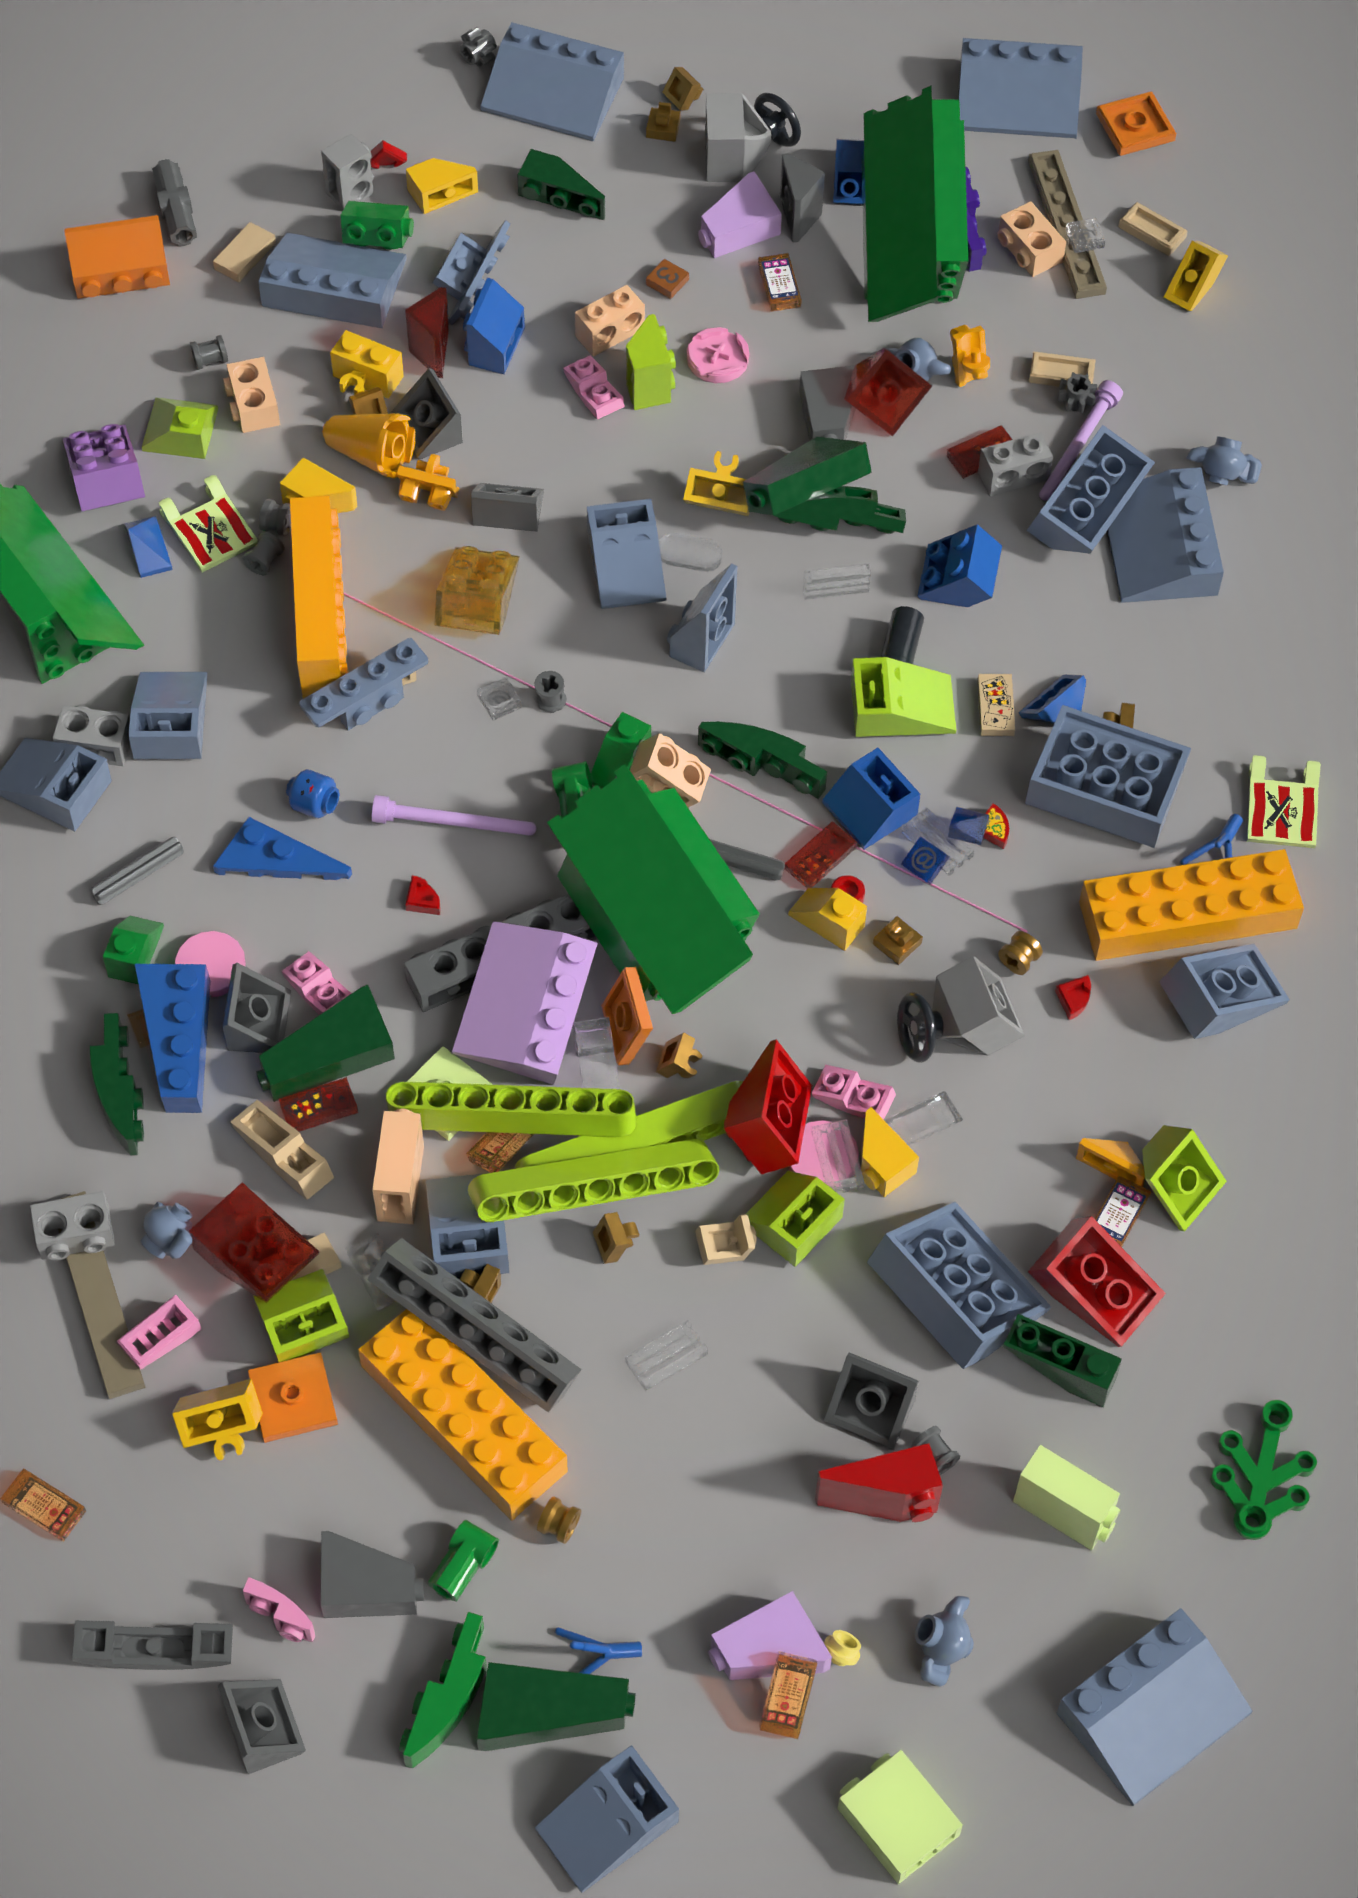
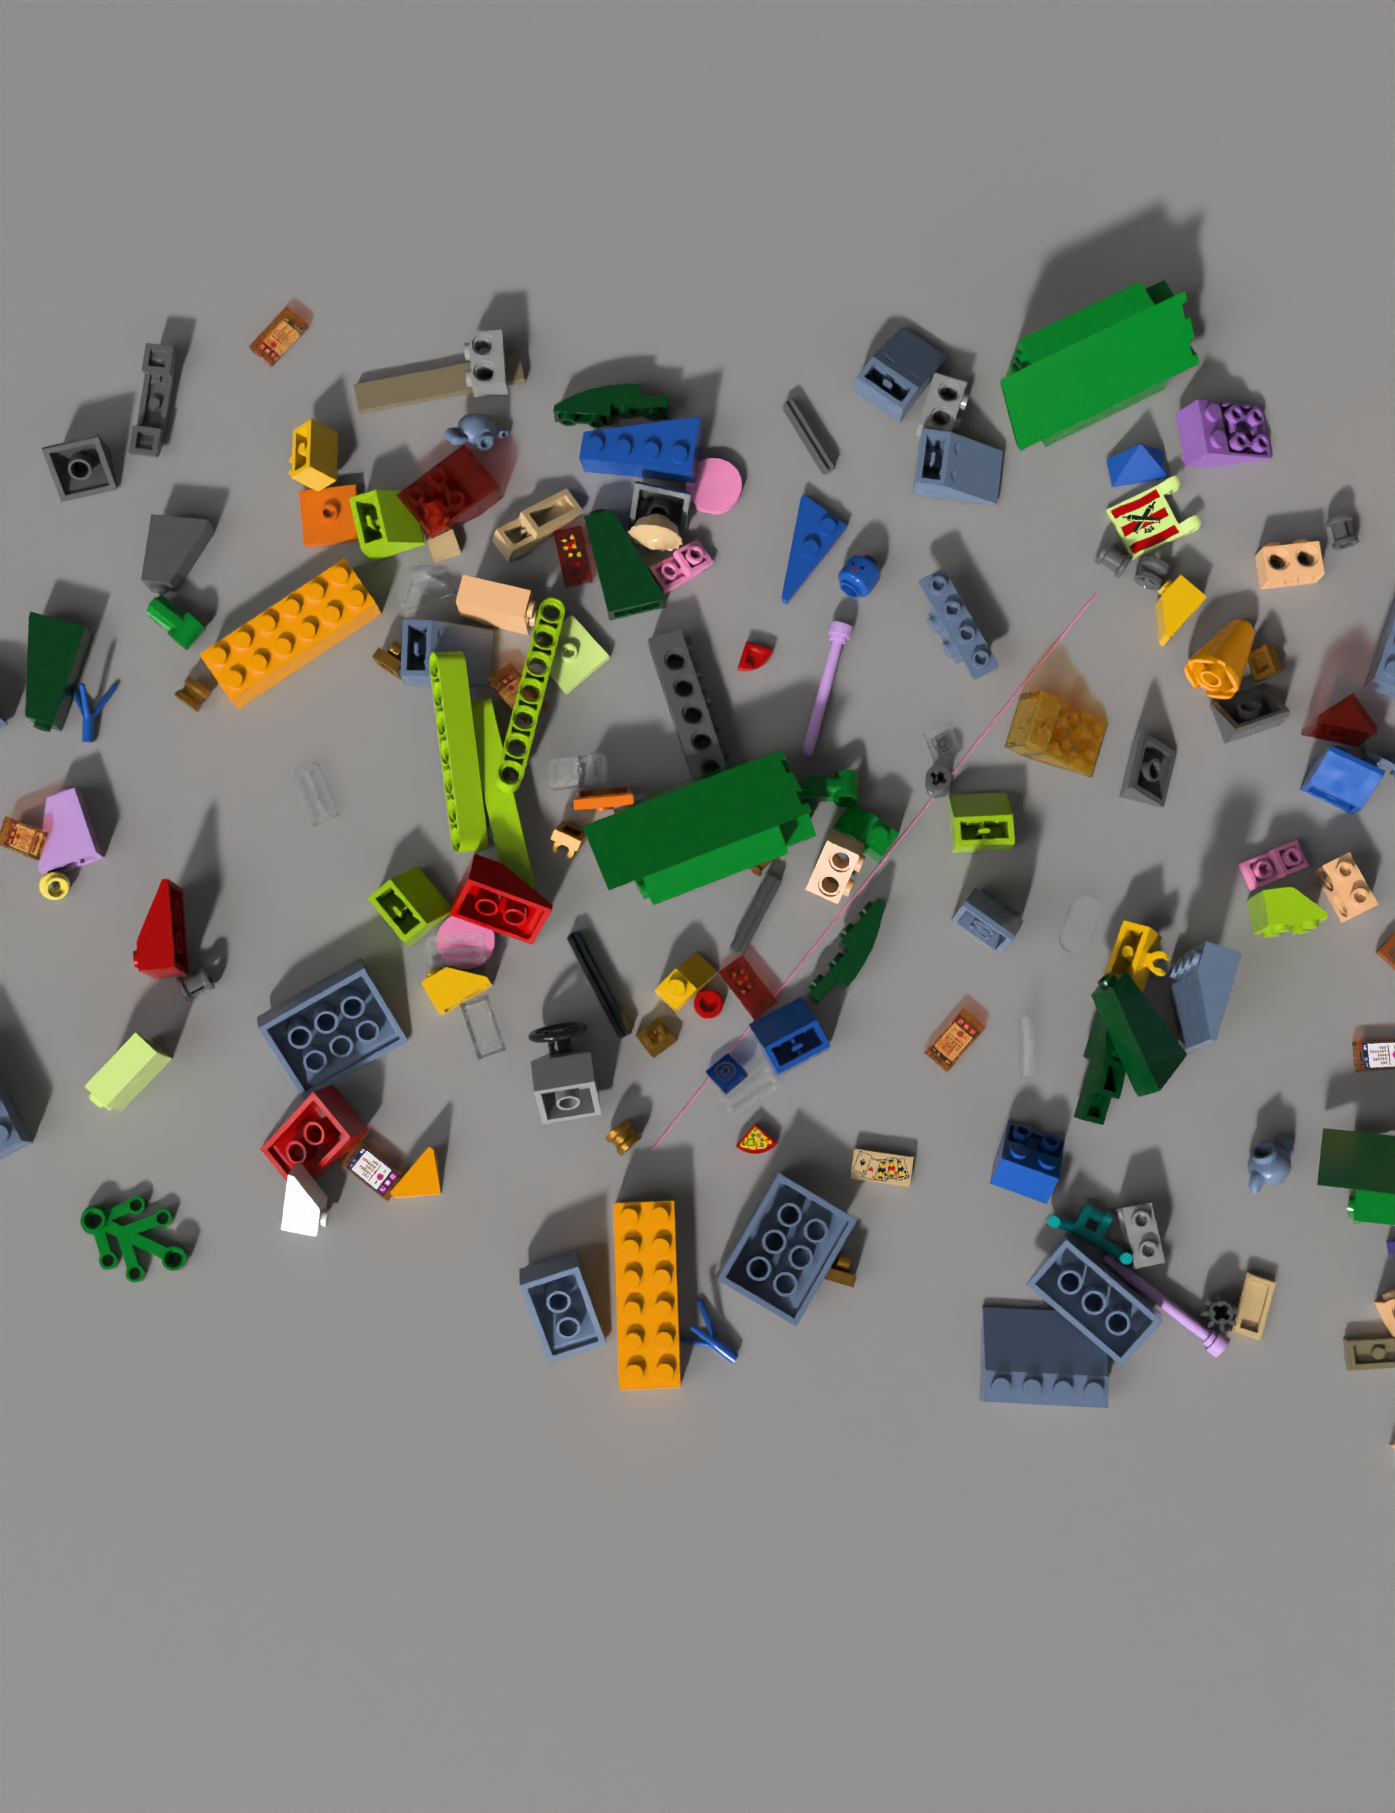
camera: 100 degrees right, 20 degrees up
green slope [103,915,164,985] -> none
bright pink slope [117,1295,201,1370] -> none
lime slope [142,397,218,459] -> none
bright pink slope [243,1577,315,1642] -> none
light orange brick [290,495,348,699] -> none
yellow brick [330,330,404,399] -> none
dark grey brick [367,1238,582,1413] -> none
light orange hips [397,454,460,511] -> none
green slope [399,1612,487,1768] -> none
lavender slope [451,921,597,1085] -> none
sand blue slope [587,499,667,609] -> none
pearl gold tile [593,1212,640,1264] -> none
bright pink tile [687,327,749,383] -> none
tan bracket [695,1214,757,1265] -> none
dark grey slope [799,365,864,441] -> none
bright pink slope [812,1065,896,1120] -> none
dark grey slope [824,1352,919,1449] -> none
clear red slope [844,348,932,436] -> none
lime slope [851,657,956,737] -> none
black pin [881,606,924,664] -> none
sand blue piece [915,1596,974,1687] -> none
clear red tile [947,425,1013,479] -> none
clear blue slope [948,807,990,845] -> none
light orange hips [950,324,990,387] -> none
dark green slope [1003,1314,1122,1407] -> none
blue slope [1018,674,1086,723] -> none
red tile [1055,975,1091,1020] -> none
lime slope [1142,1125,1227,1232] -> none
yellow slope [1164,240,1228,311] -> none
sand blue piece [1186,436,1262,486] -> none
flag [1247,755,1321,848] -> none
none -> white slope [281,1163,331,1237]
none -> black axle [567,931,632,1039]
none -> tan piece [628,514,683,552]
none -> clear orange tile [924,1009,986,1073]
none -> lime slope [948,792,1015,853]
none -> teal piece [1046,1201,1132,1265]
none -> sand blue slope [1168,941,1242,1053]

